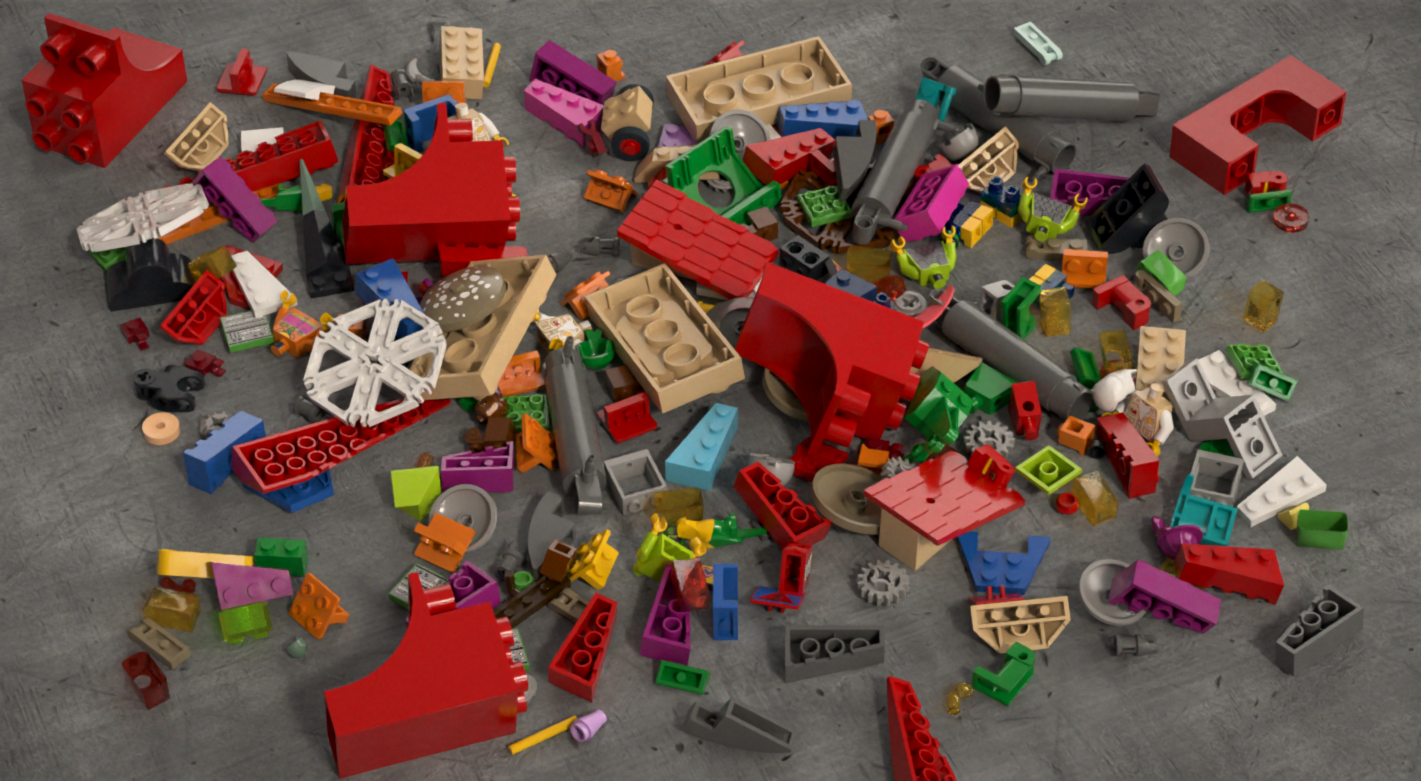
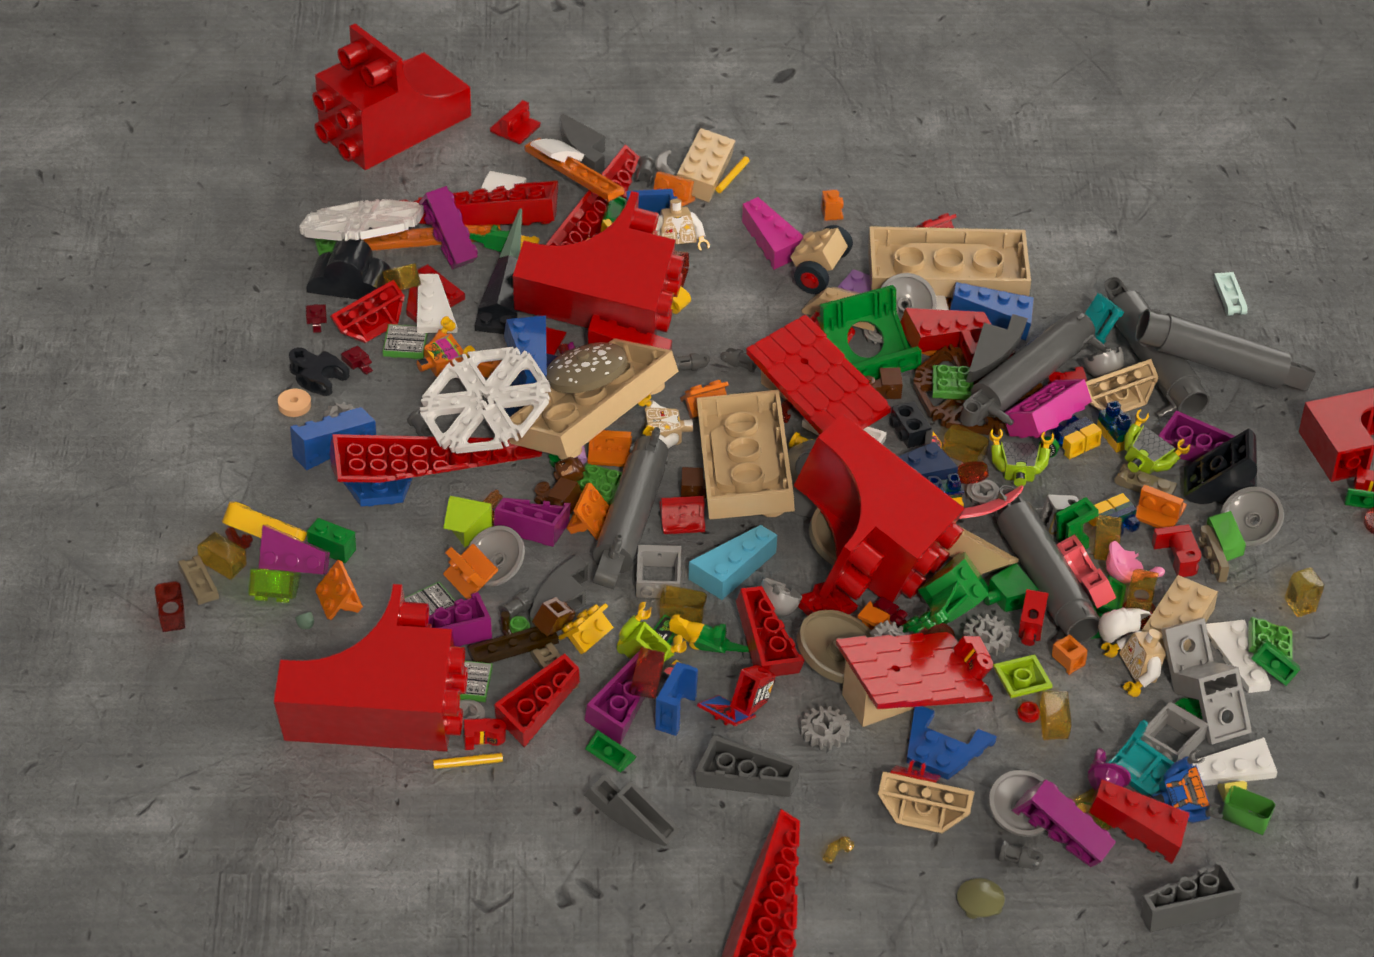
camera: 20 degrees right, 0 degrees up
tan wedge [164,102,229,171] -> none
magenta wedge [529,40,616,105] -> none
lavender cone [570,710,607,742] -> none
green hat [576,329,615,370] -> none
dark red plate [578,119,607,158] -> none
orange bracket [583,169,638,213] -> none
orange brick [868,110,894,145] -> none
green piece [972,642,1035,707] -> none
black hinge [1087,438,1106,459] -> none
red wedge [1095,412,1159,499] -> none
none -> red leg [464,718,506,750]
none -> olive dish [957,878,1005,919]
none -> coral arch [1057,534,1116,609]
none -> bright pink piece [1106,541,1165,583]
none -> torso [1151,749,1223,823]

